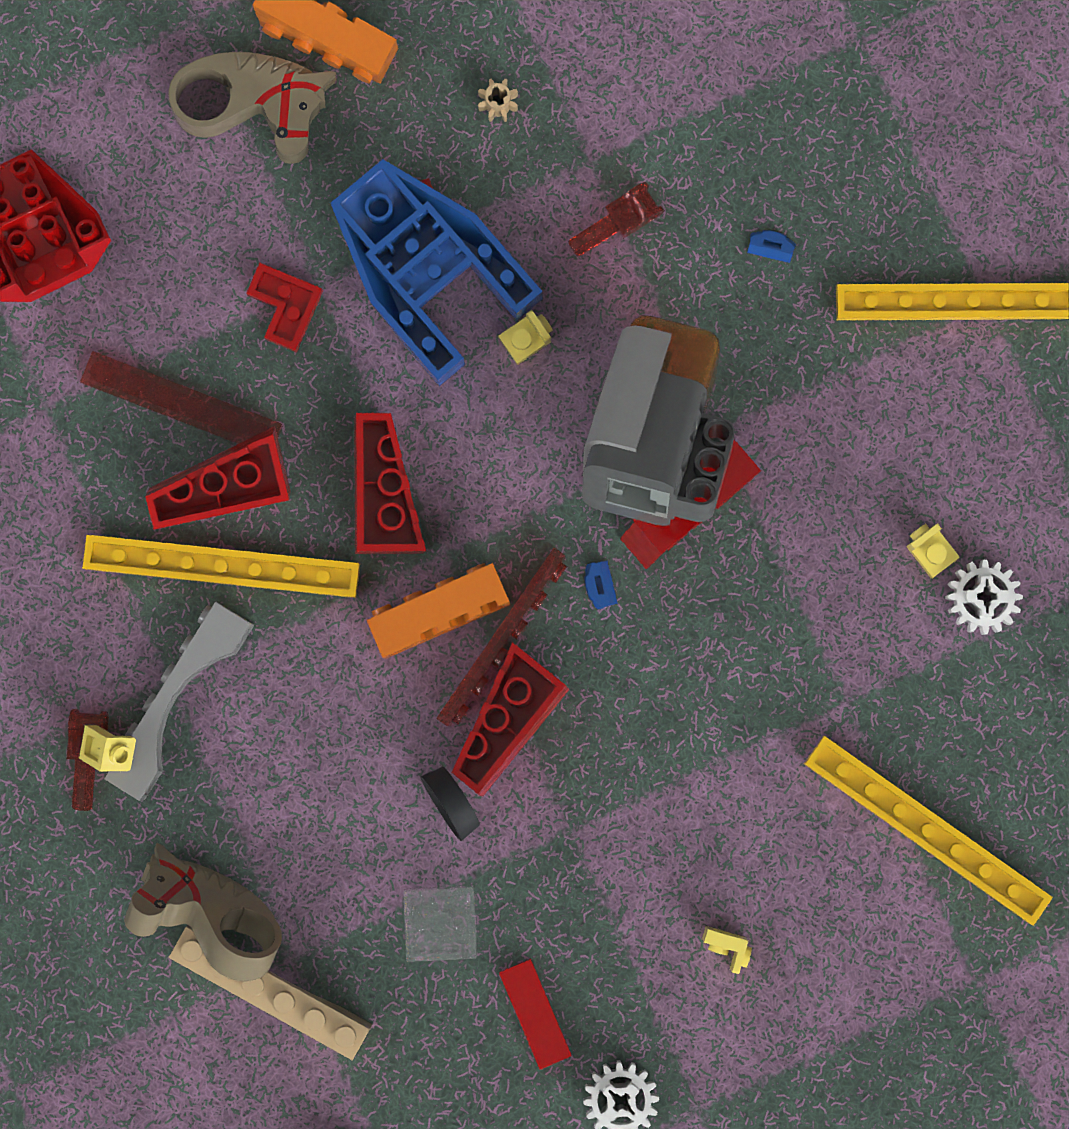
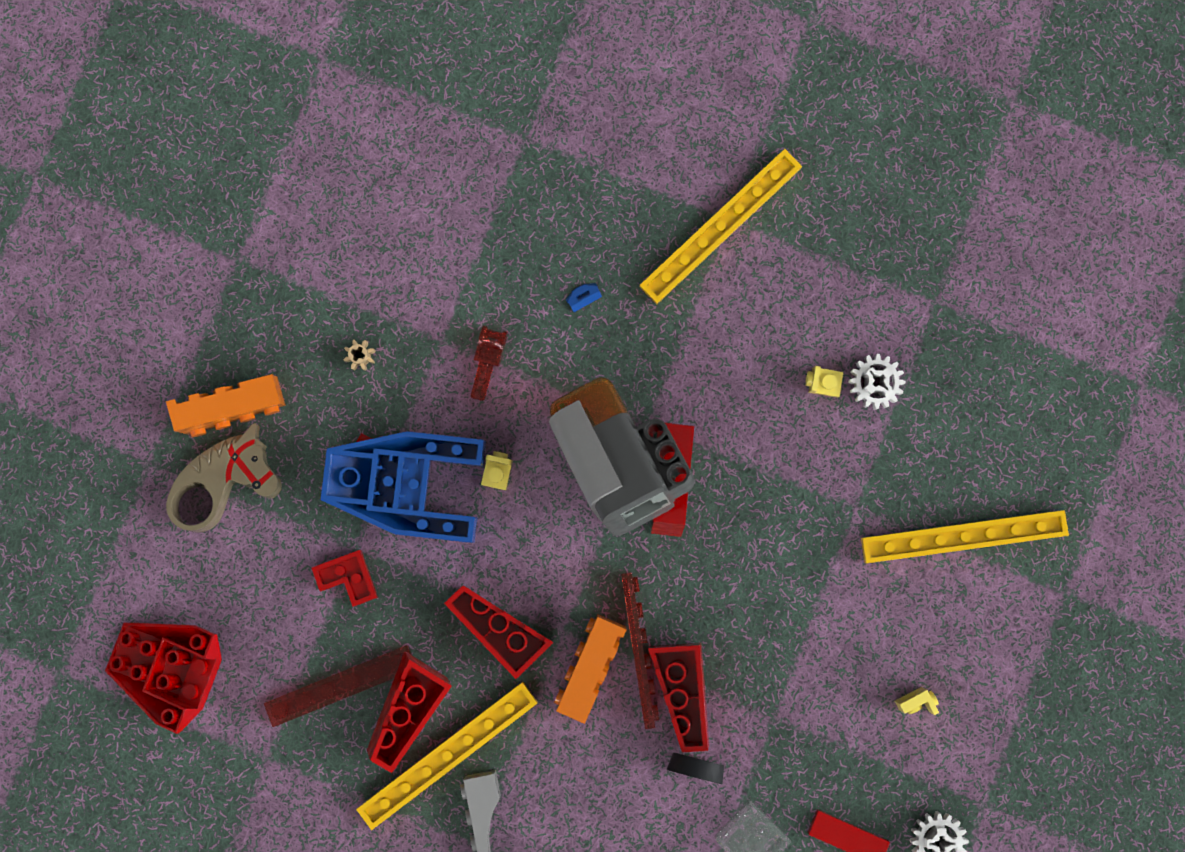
camera: 45 degrees left, 0 degrees up
blue piece [584,561,618,610] -> none

